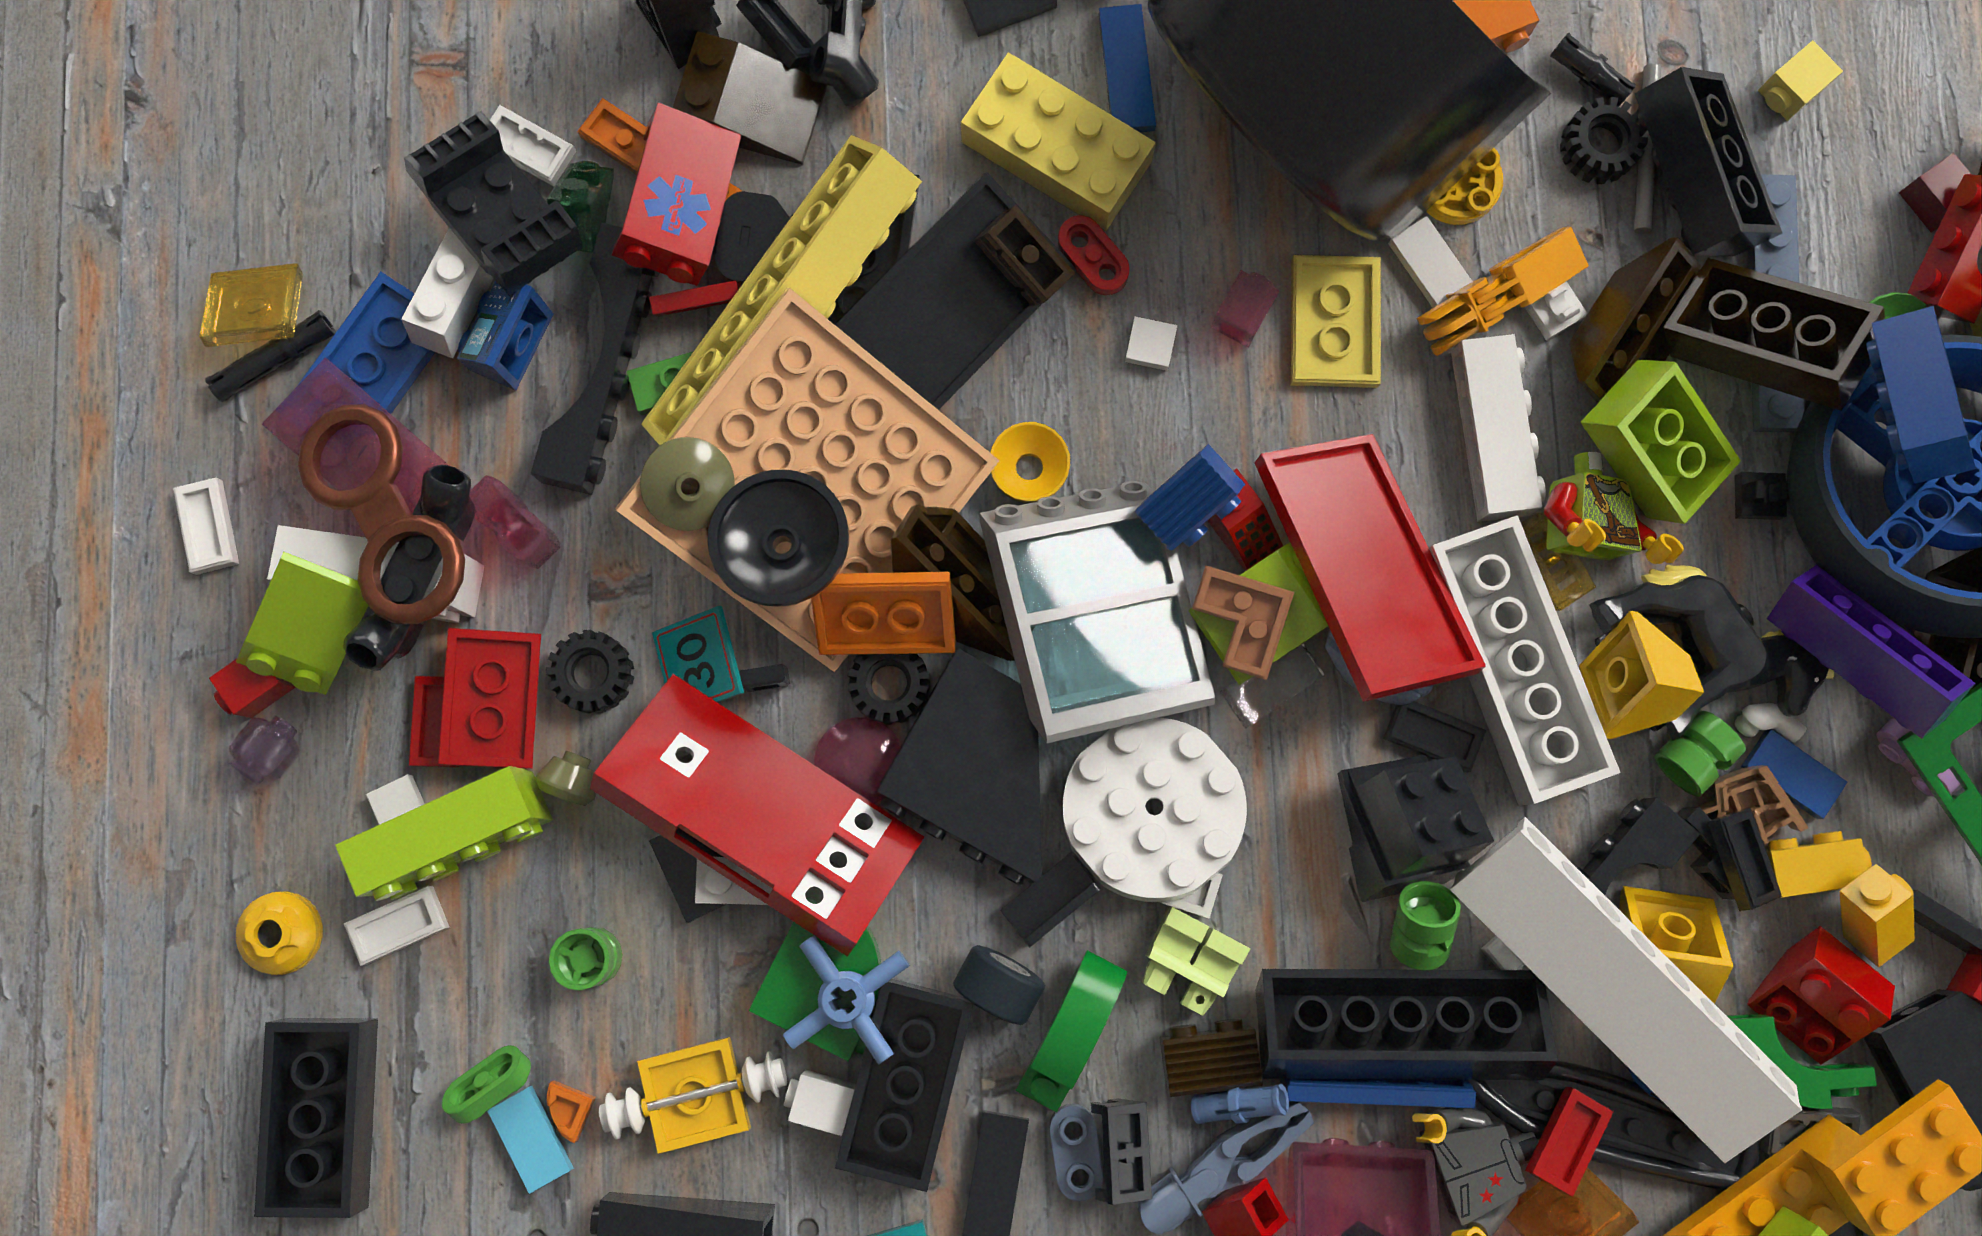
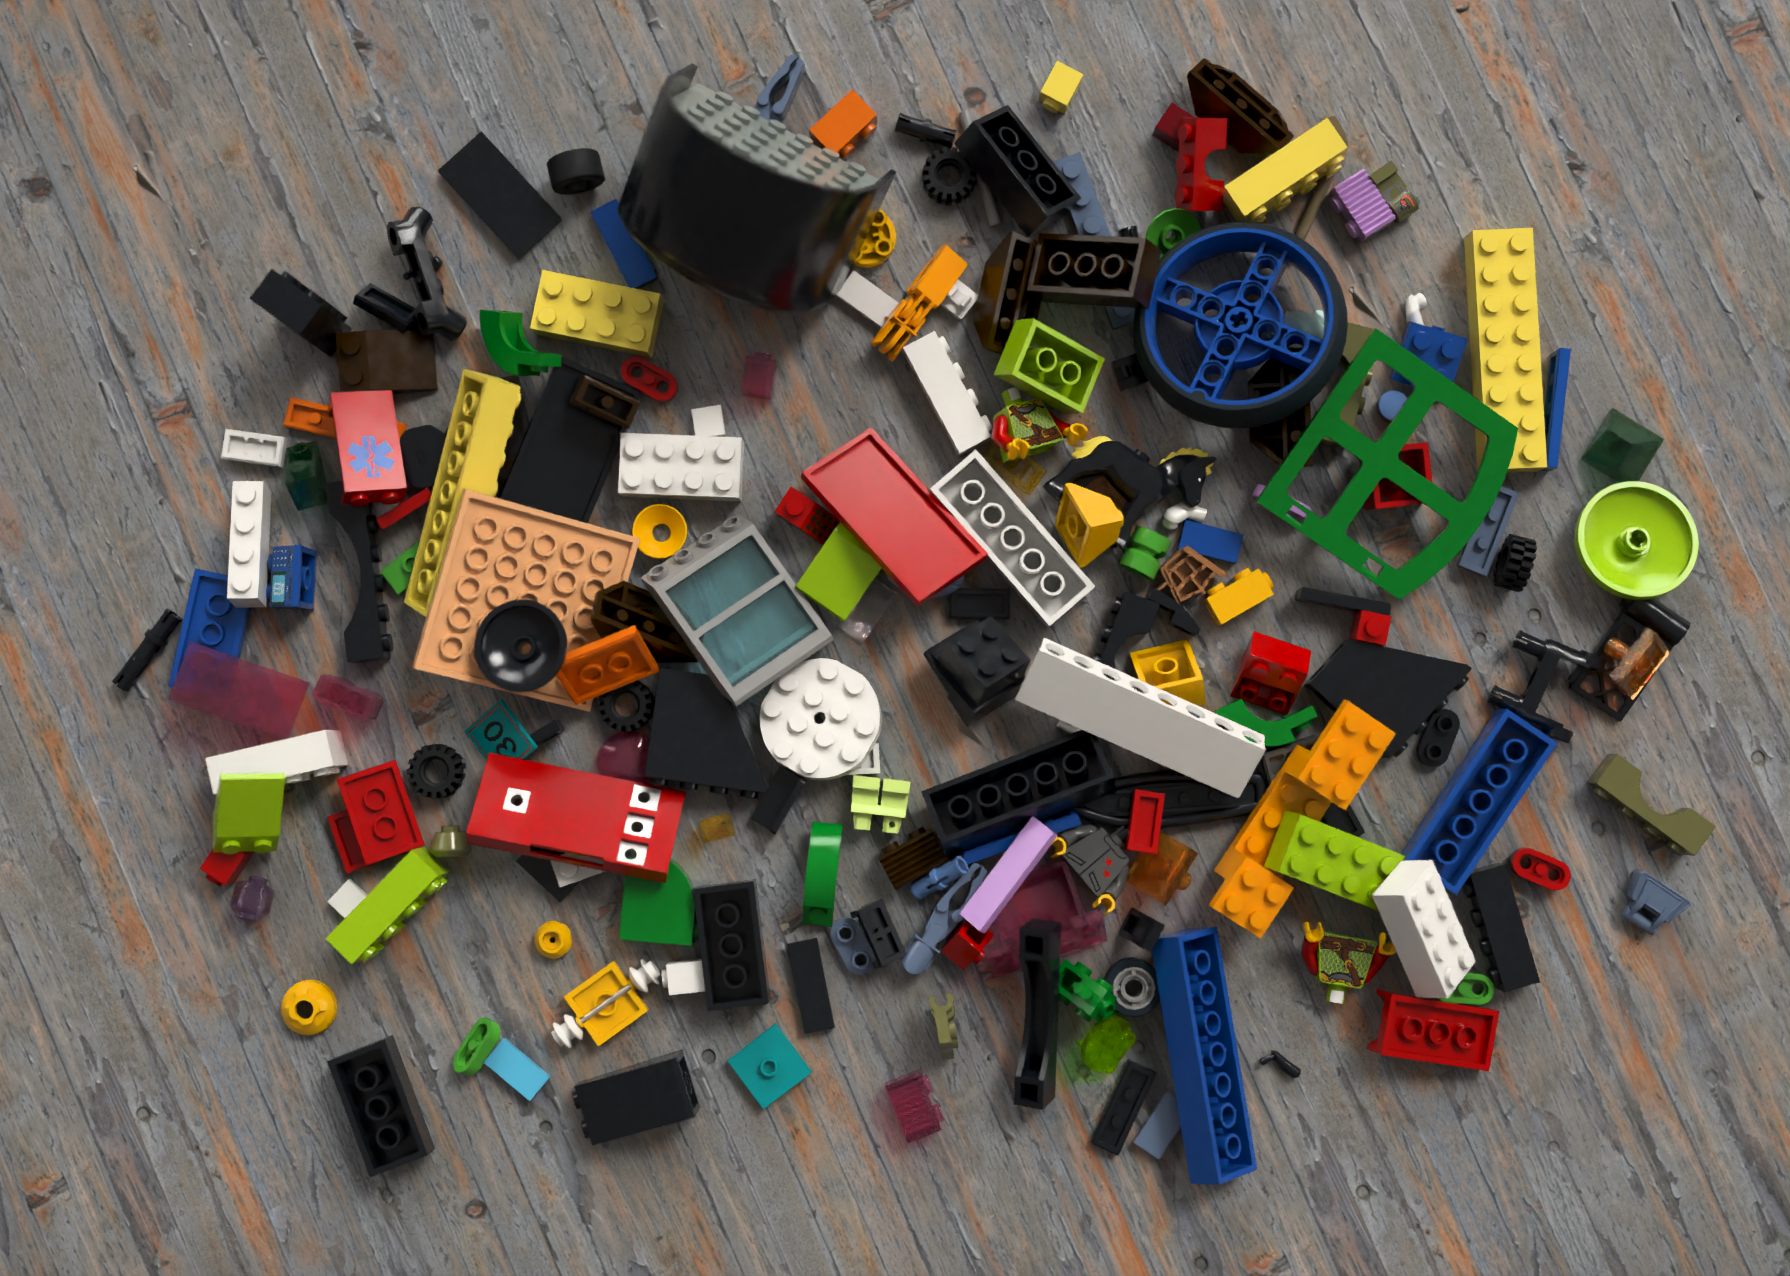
camera: 20 degrees left, 5 degrees up
white tile [173,478,239,575] -> none
clear yellow tile [199,263,303,347] -> none
copper bar [298,404,465,624] -> none
black plate [343,464,475,671] -> none
white tile [344,886,450,966] -> none
black plate [404,111,584,296] -> none
orange tile [546,1080,596,1143] -> none
bright green wheel [549,927,623,991] -> none
olive dish [640,437,735,531] -> none
medium blue bar [783,935,910,1065] -> none
black wheel [953,945,1045,1025] -> none
blue brick [1135,444,1245,551] -> none
nougat tile [1192,566,1294,680] -> none
light yellow tile [1290,255,1381,388] -> none
bright green wheel [1389,881,1461,971] -> none
black tile [1708,808,1782,911] -> none
dark purple brick [1767,565,1975,739] -> none
yellow brick [1839,864,1915,968] -> none
blue brick [1866,306,1976,484] -> none
none -> green arch [480,310,562,376]
none -> yellow plate [534,920,572,959]
none -> white brick [618,433,744,502]
none -> clear yellow slope [699,813,735,843]
none -> lavender tile [959,816,1058,934]

